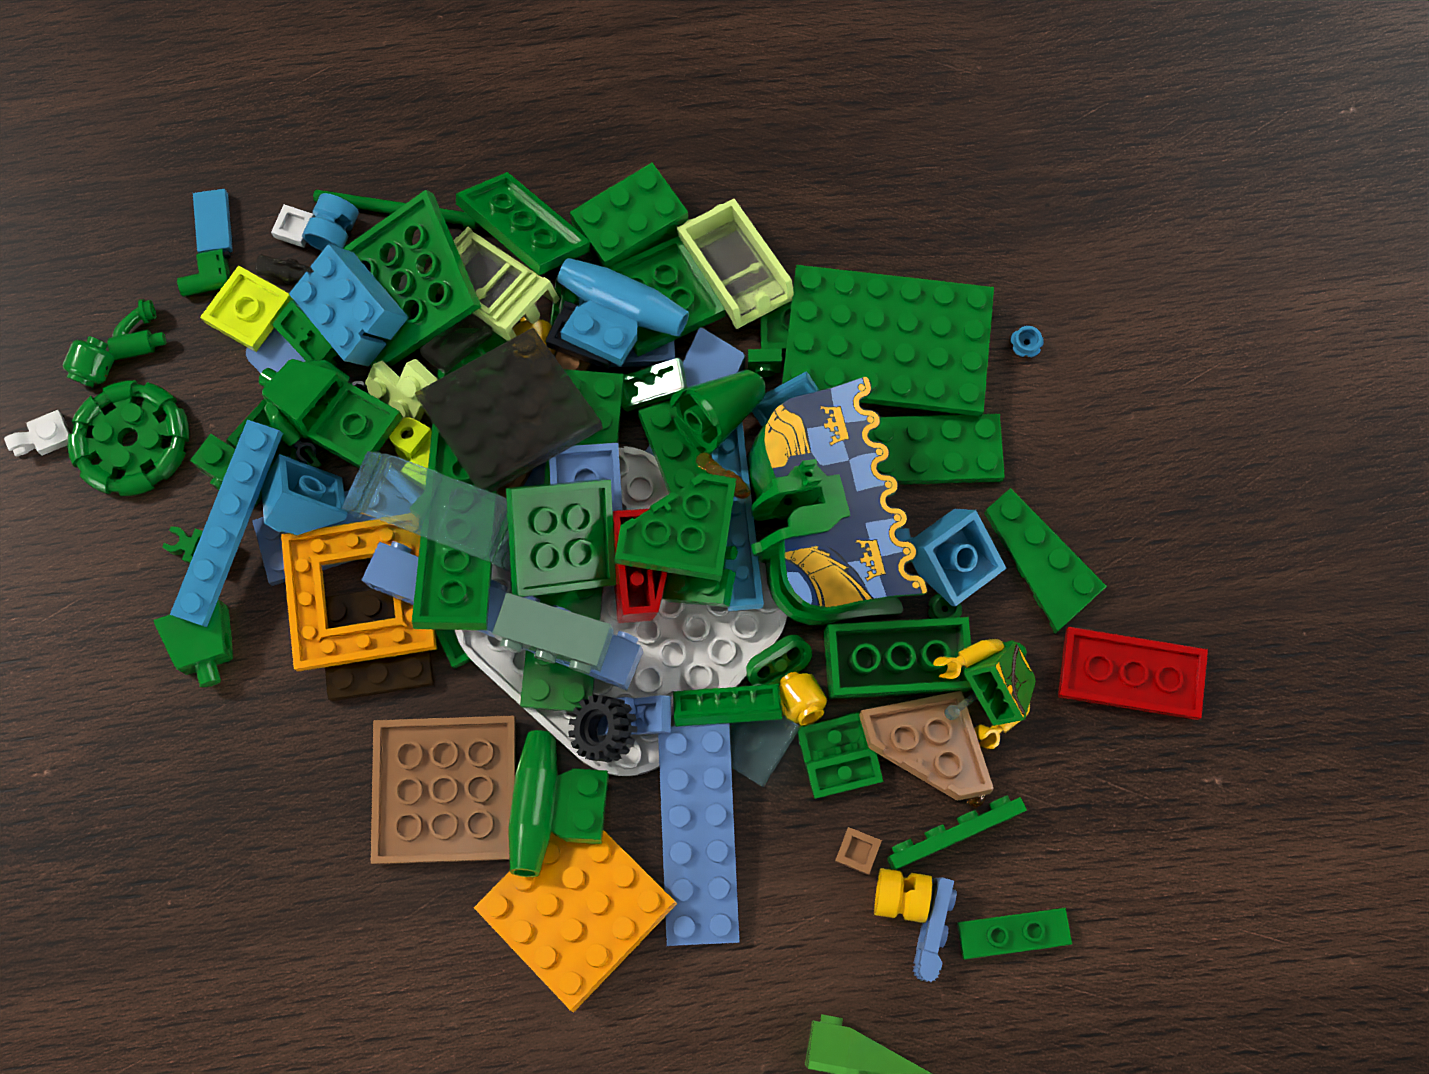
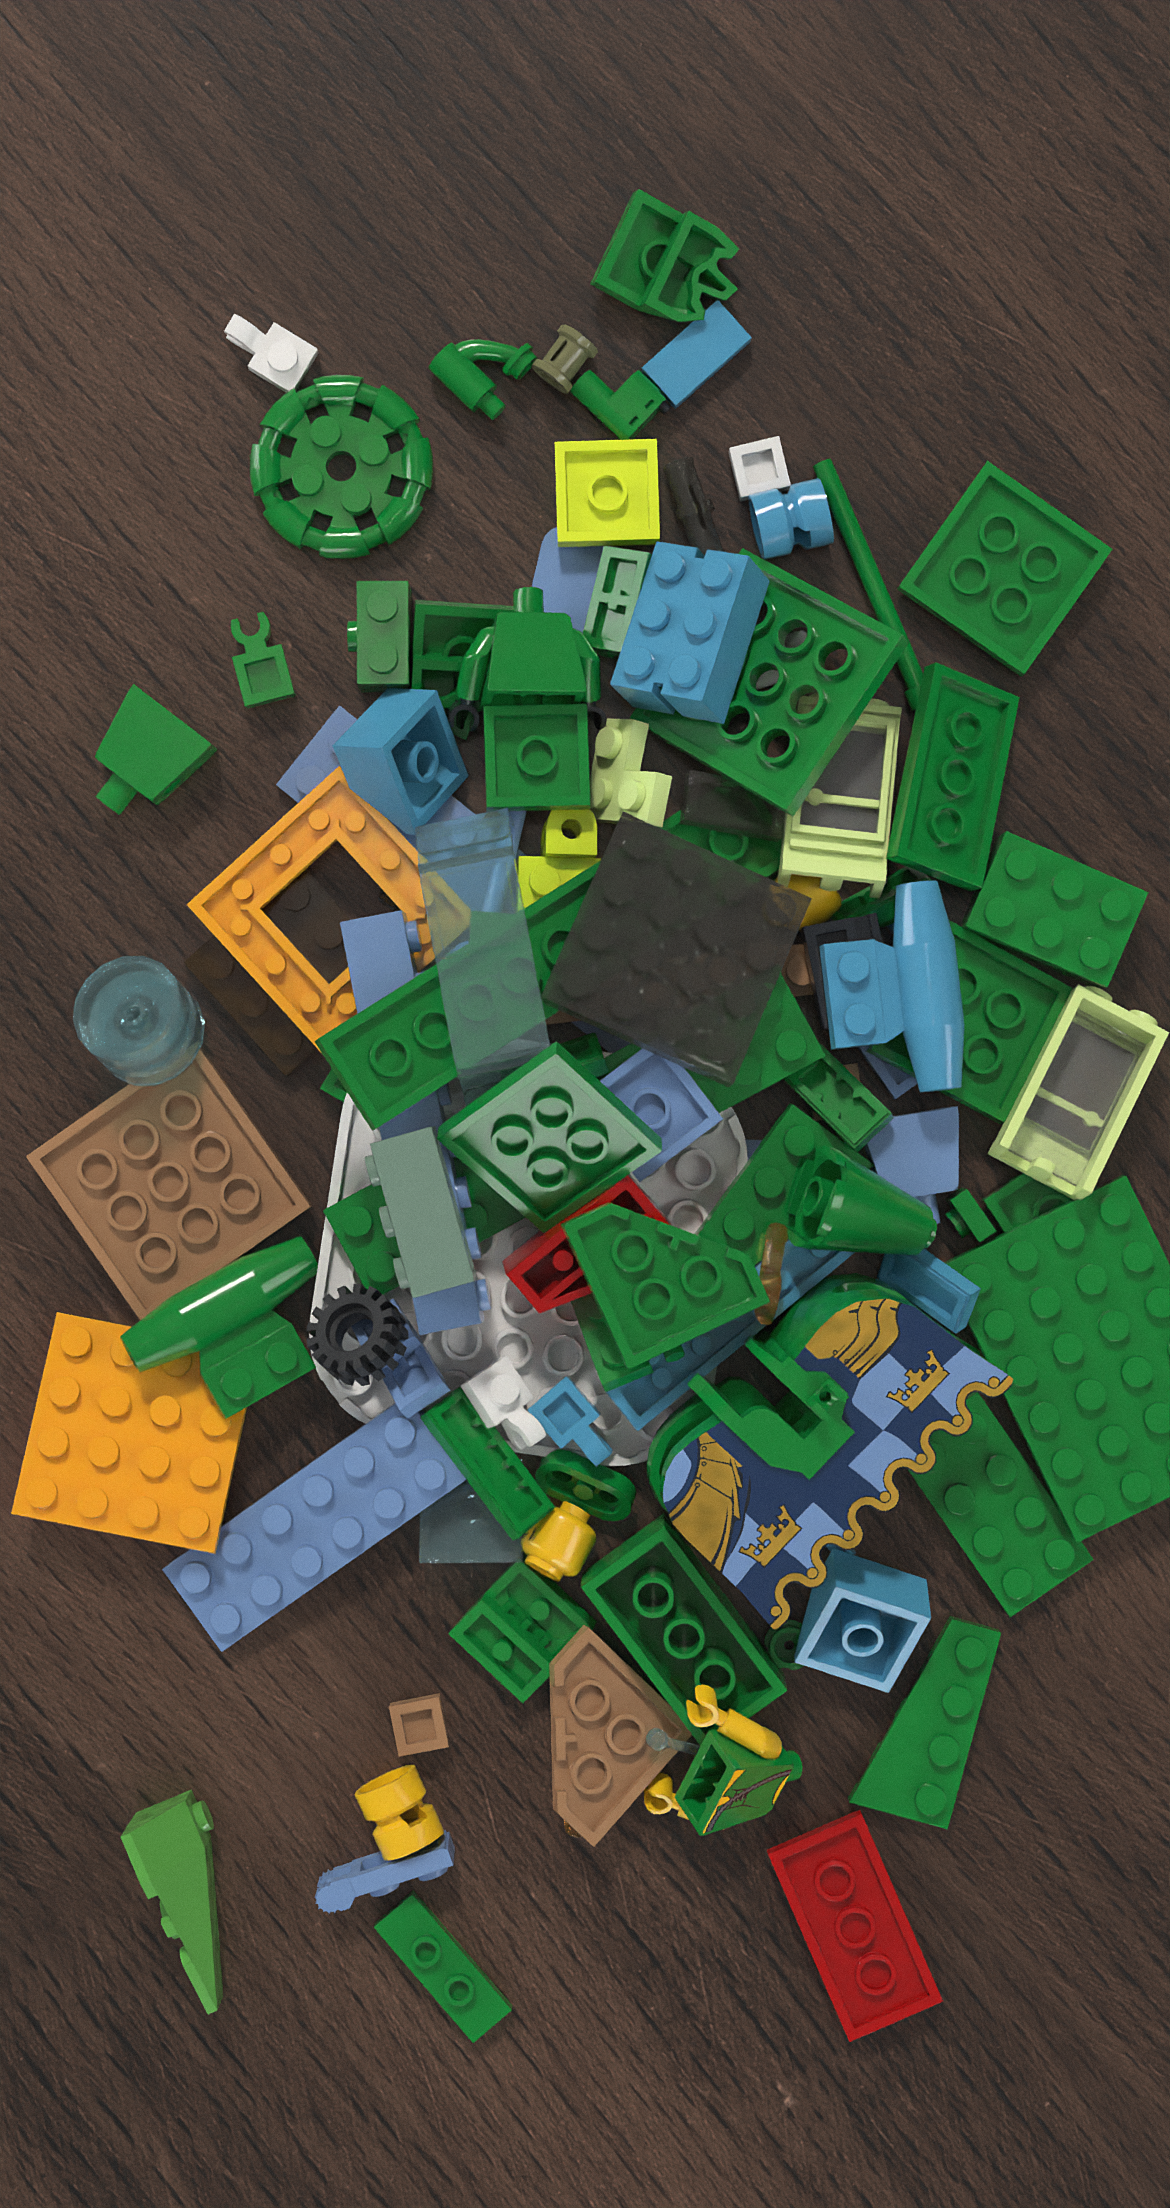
camera: 55 degrees right, 15 degrees up
green head [63,336,114,388] -> none
dark azure plate [170,420,283,627] -> none
green plate [886,795,1027,870] -> none
none -> clear light blue wheel [73,956,205,1086]
none -> white plate [460,1355,547,1451]
none -> dark azure plate [528,1375,613,1467]
none -> olive bush [532,324,598,394]
none -> green plate [590,189,739,322]
none -> green plate [897,461,1113,677]

